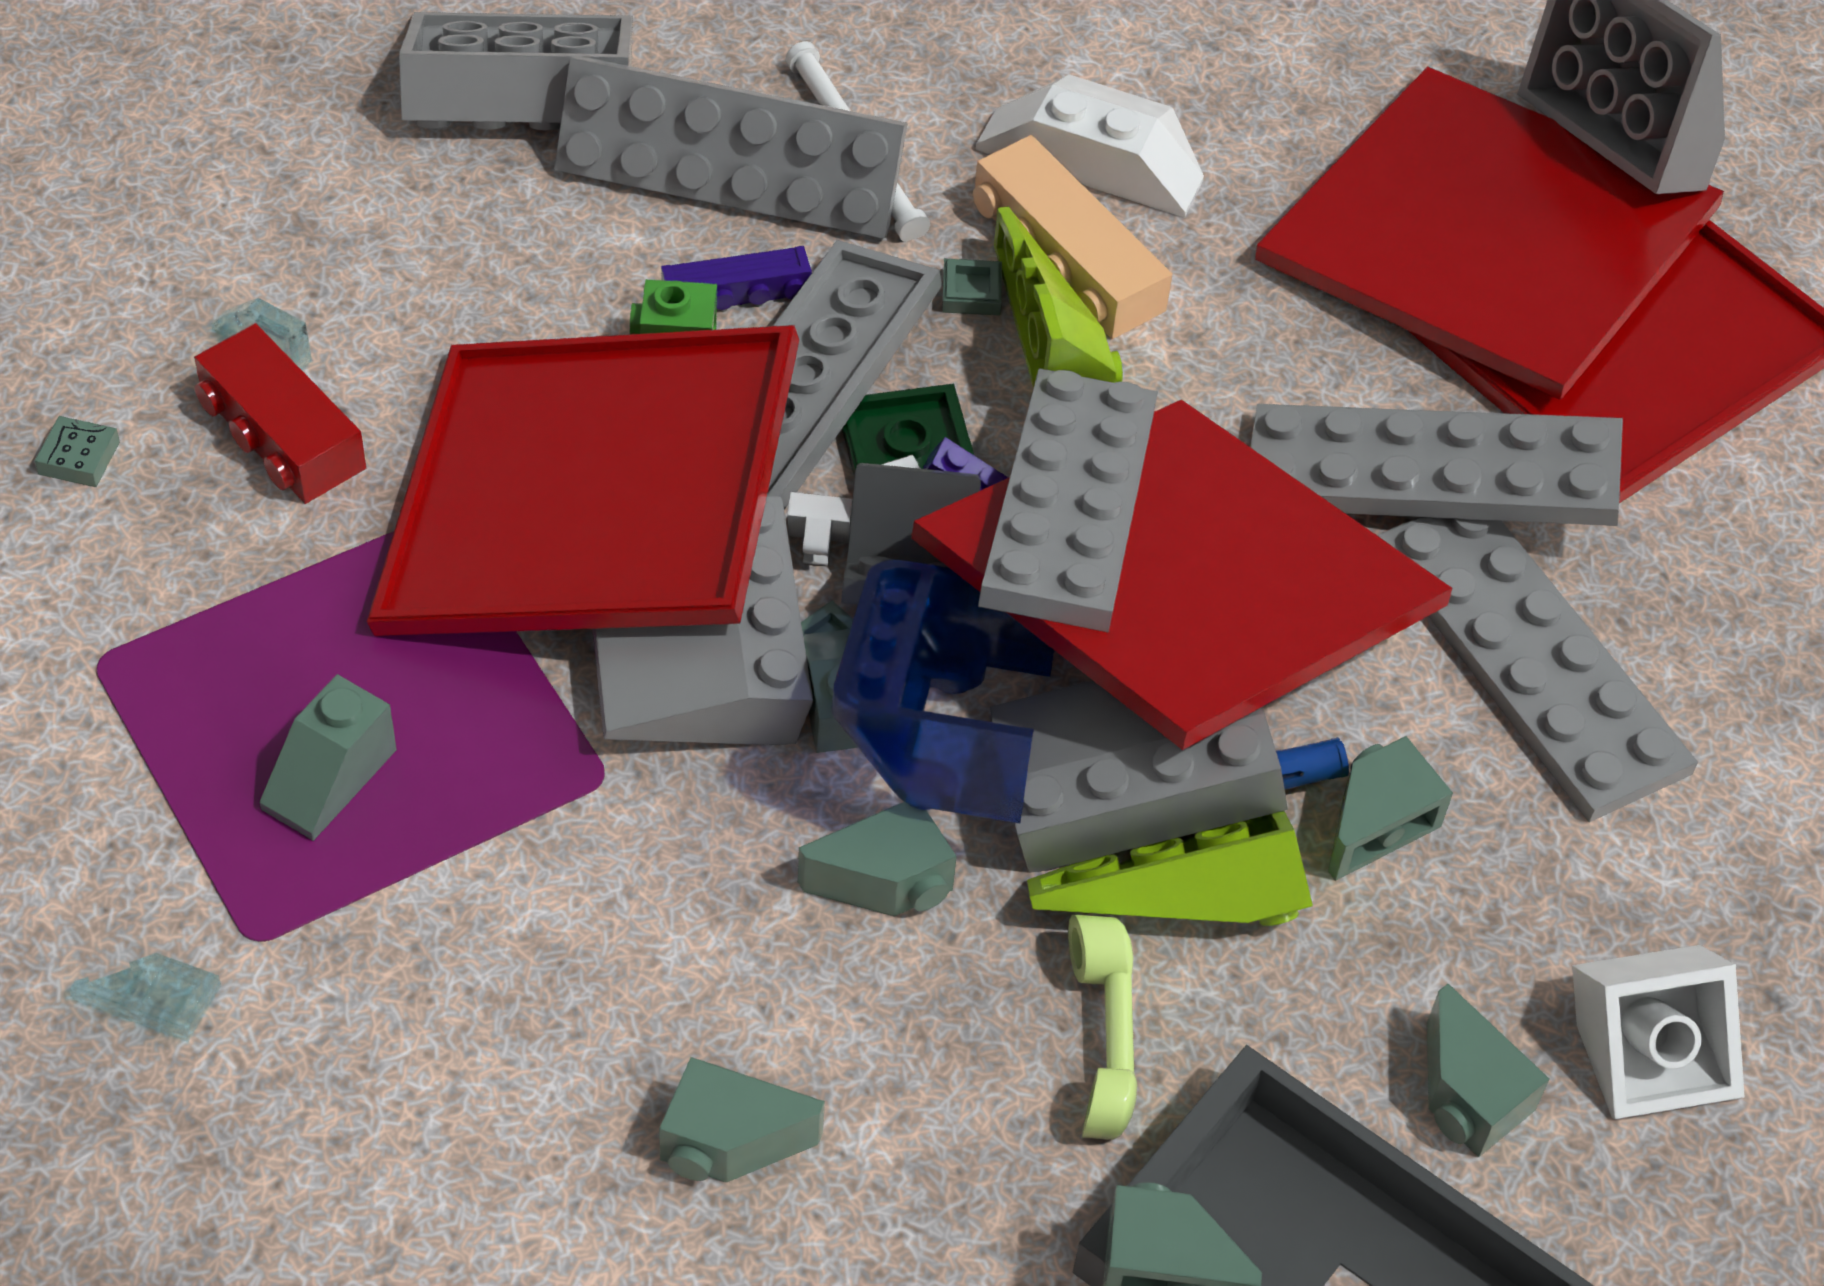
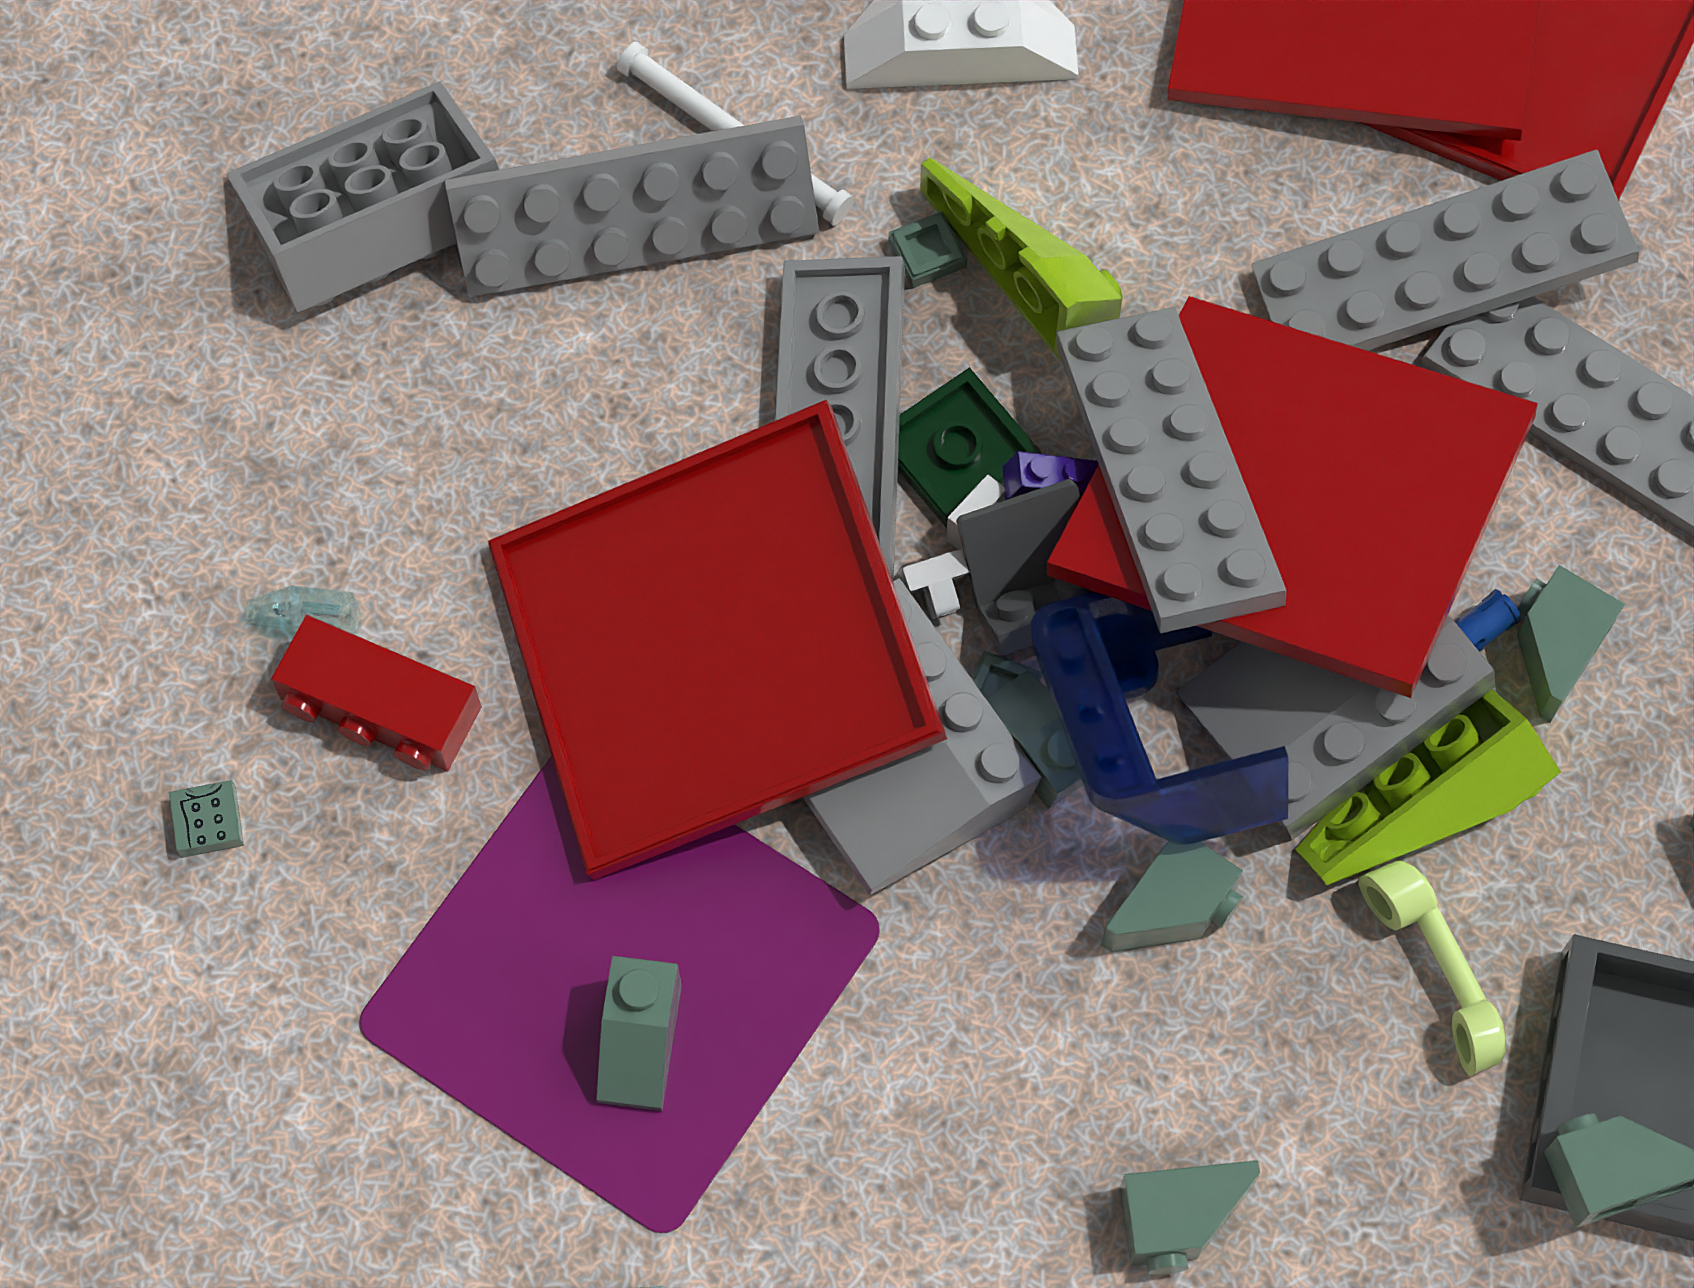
camera: 20 degrees left, 15 degrees up
bright green brick [630,279,717,334] -> none
dark purple piece [661,246,812,310] -> none
light nougat brick [973,135,1173,339] -> none

